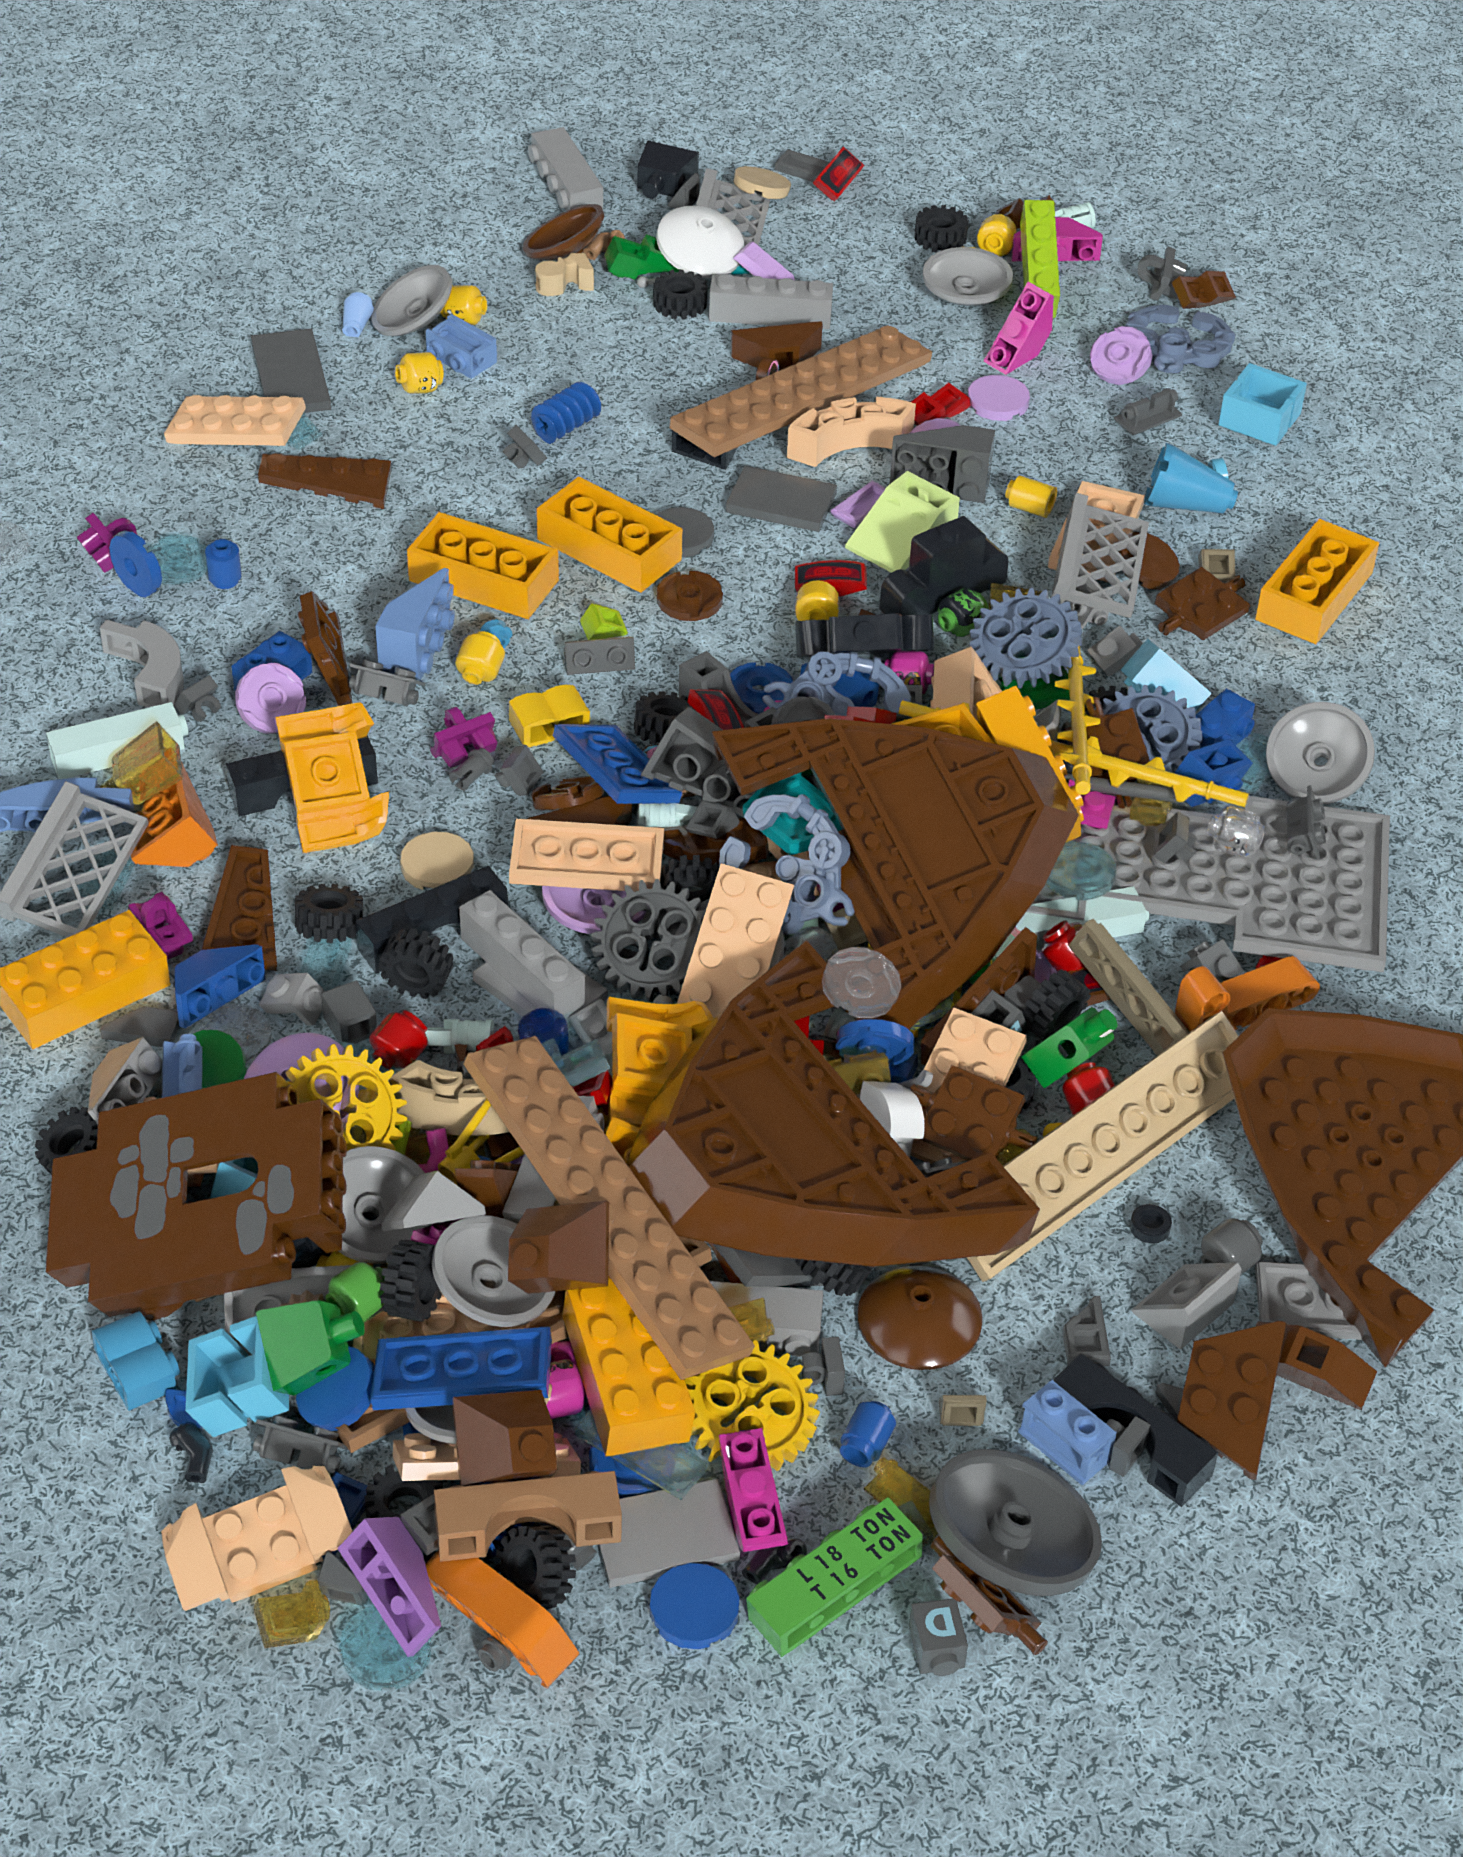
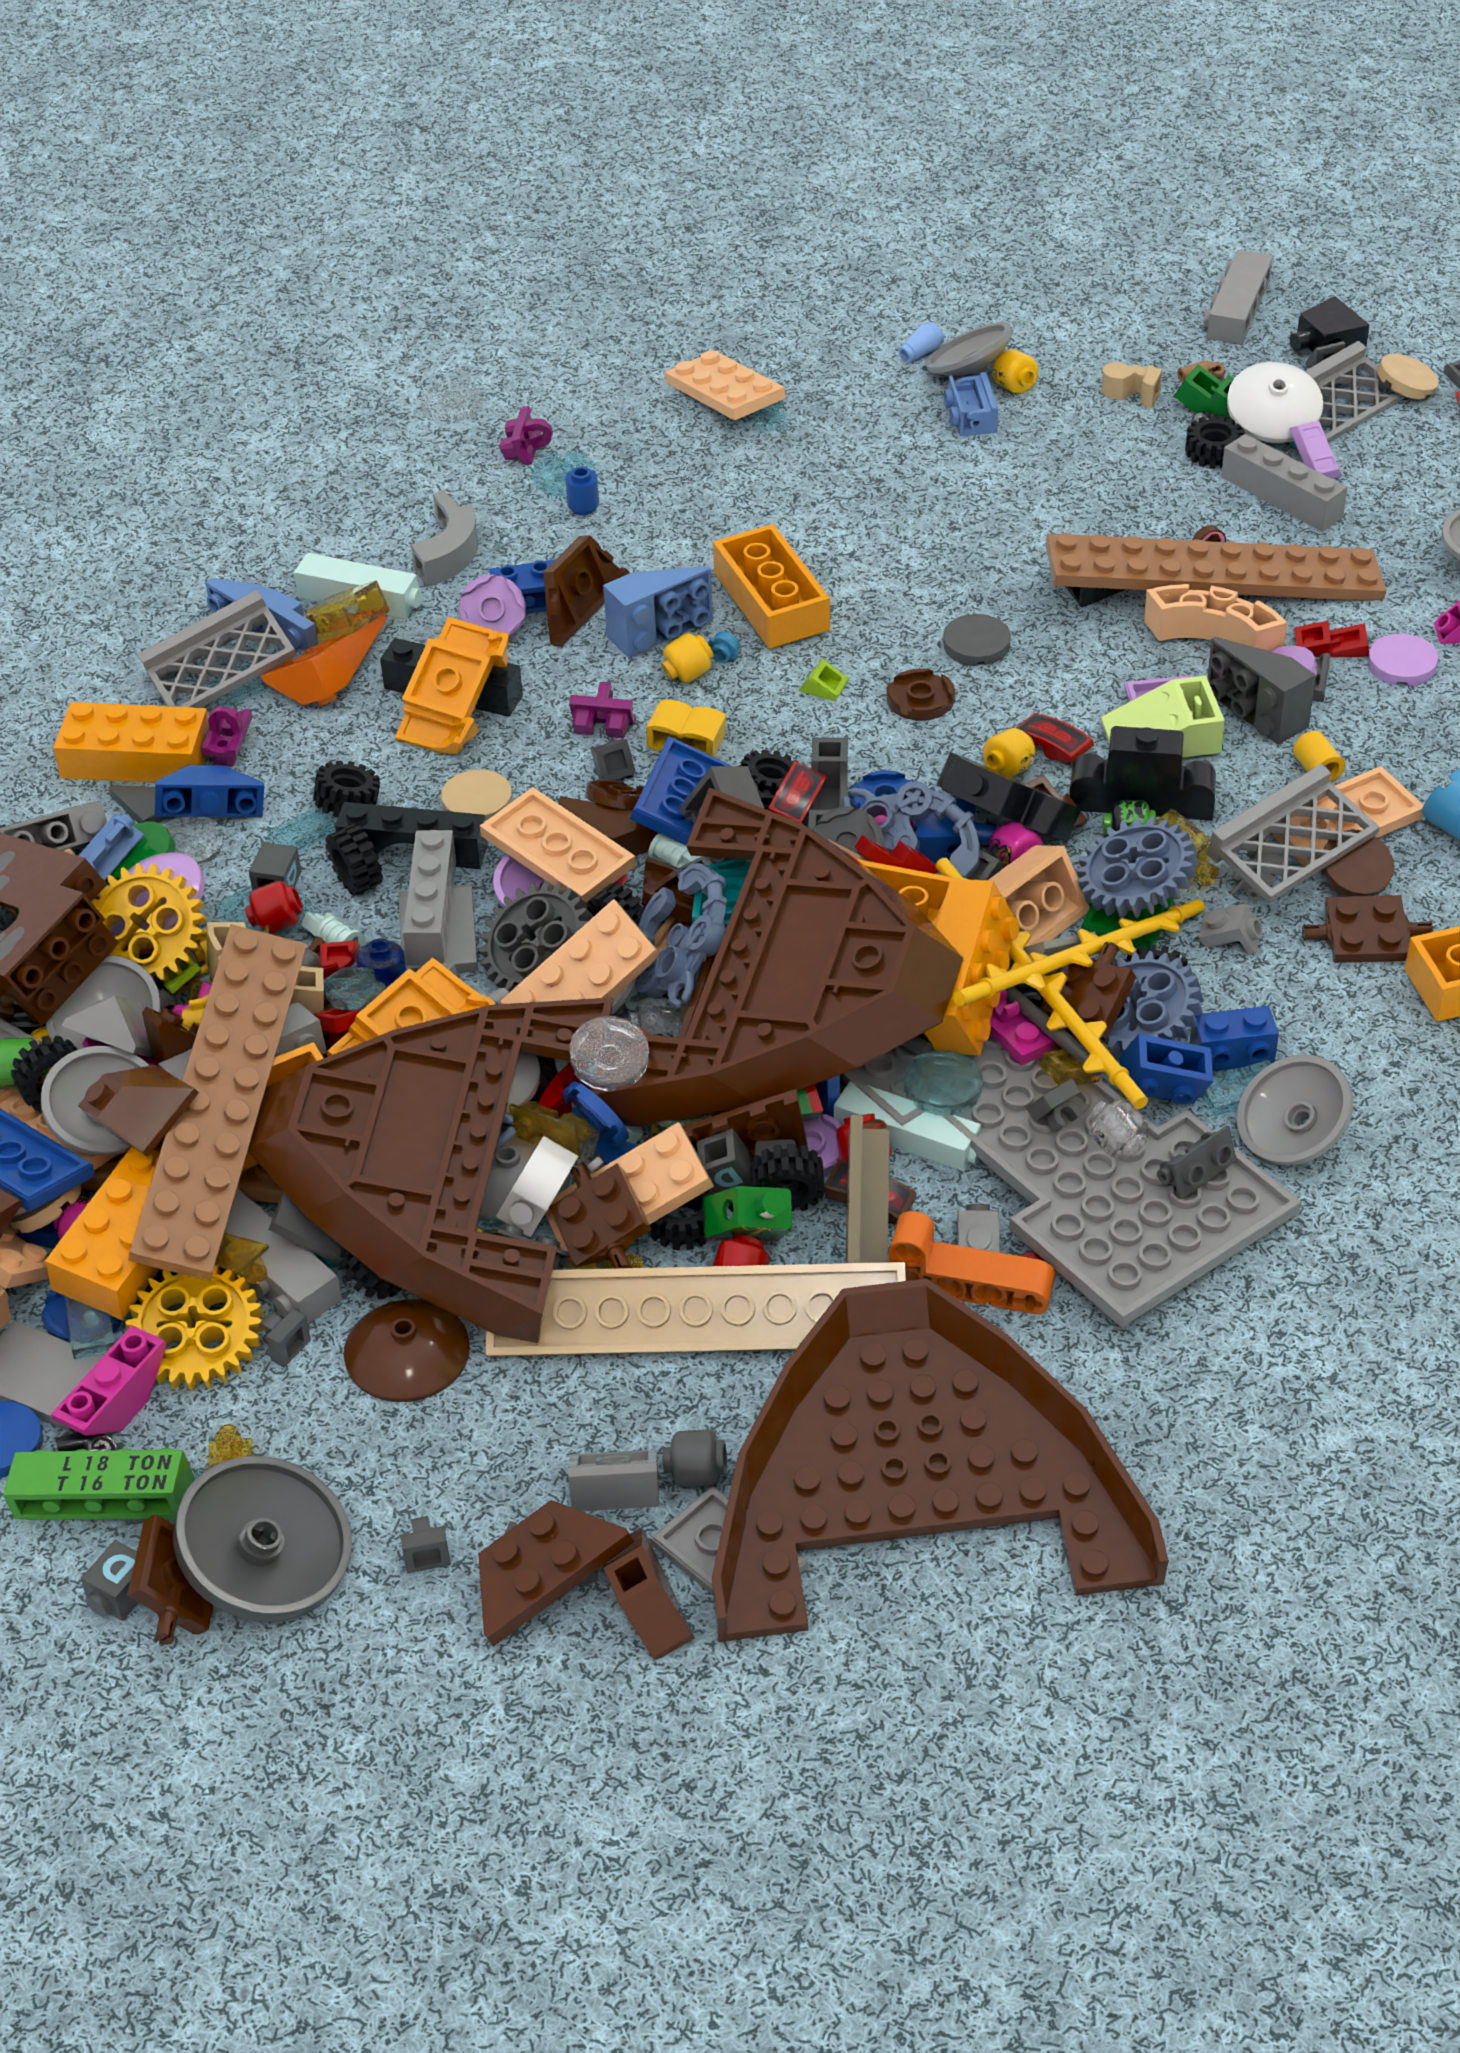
camera: 45 degrees right, 0 degrees up
blue tile [109,531,162,598] -> none
dark grey tile [174,675,221,722] -> none
reddish brown wing [202,845,277,971] -> none
dark grey tile [251,328,331,413] -> none
reddish brown wing [258,454,392,509] -> none
light grey bracket [259,973,325,1025] -> none
hinge [349,660,425,707] -> none
yellow head [395,352,444,394] -> none
dark grey pin [449,748,494,791] -> none
dark grey tile [503,425,547,469] -> none
reddish brown dish [522,204,605,260] -> none
blue piece [531,382,601,444] -> none
light orange brick [537,476,683,593] -> none
dark grey hinge [564,637,635,675] -> none
dark grey tile [726,465,837,532] -> none
reddish brown slope [730,321,823,371] -> none
blue brick [840,1401,896,1468] -> none
dark tan slope [939,1395,987,1426] -> none
medium blue hinge [1018,1380,1117,1485] -> none
black arch [1053,1353,1218,1507] -> none
dark grey tile [1062,1296,1111,1366] -> none
slope [1120,639,1211,711] -> none
black tile [1130,1204,1172,1244] -> none
dark tan slope [1198,549,1236,582] -> none

